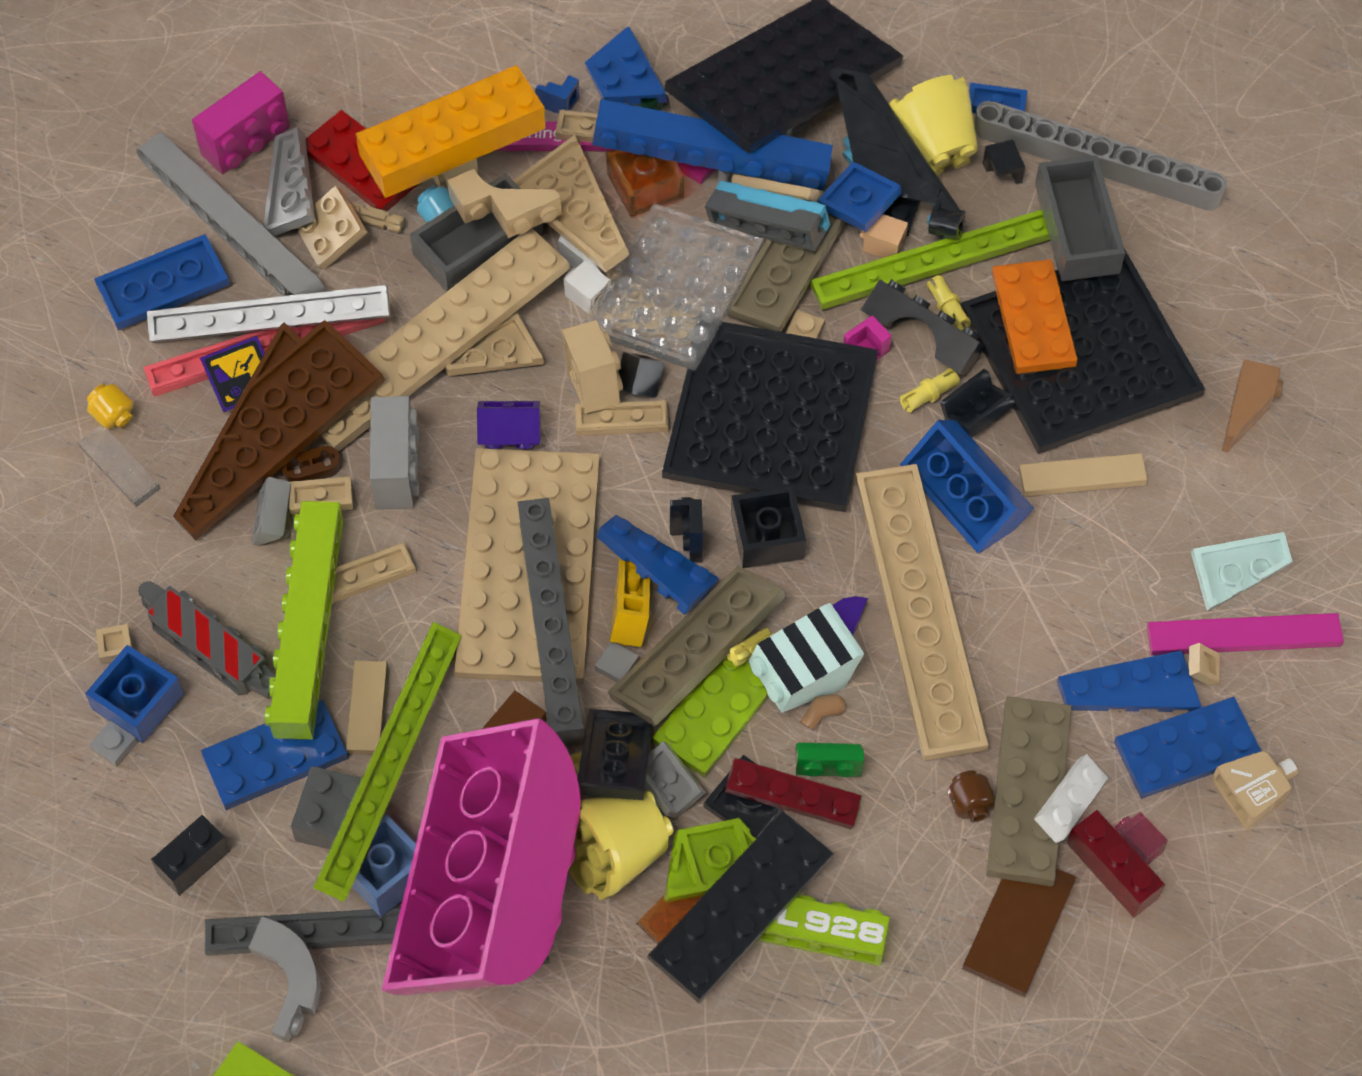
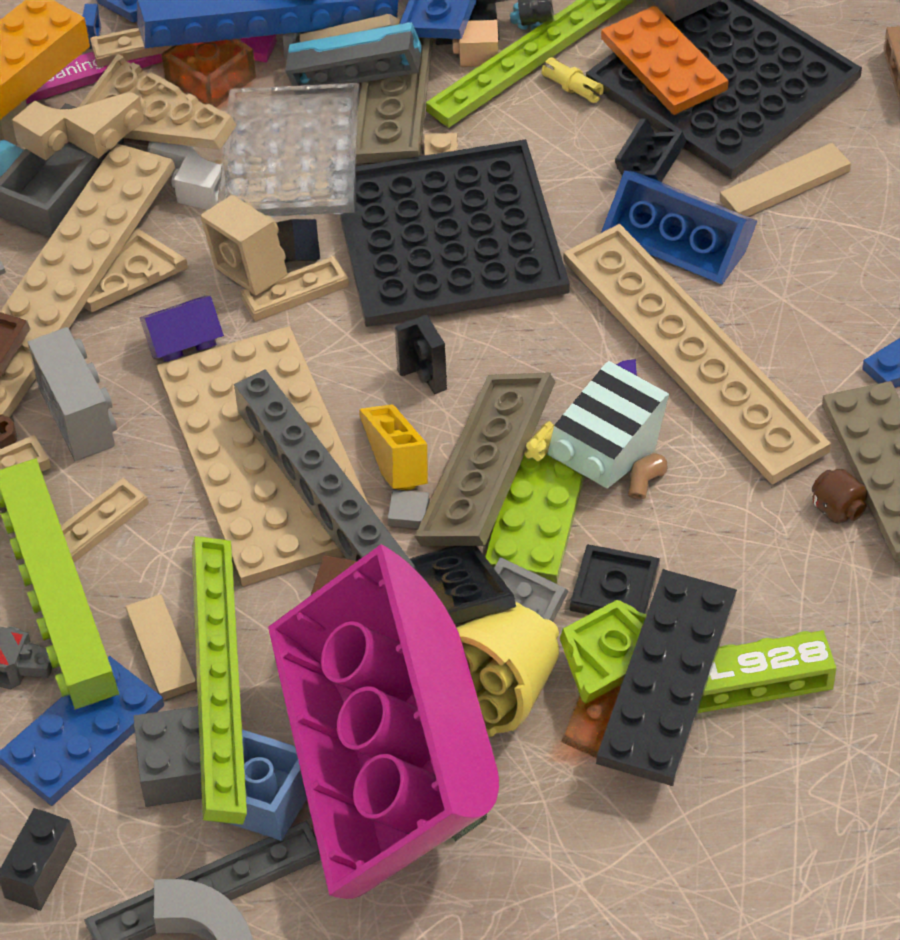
camera: 20 degrees left, 10 degrees down
blue wing [597,515,720,615] -> none
dark red plate [725,758,861,829] -> none
black brick [731,486,806,568] -> none
green bracket [796,742,864,777] -> none
dark pink panel [844,315,892,360] -> none
black arch [861,279,985,376] -> none
light yellow pin [899,368,960,413] -> none

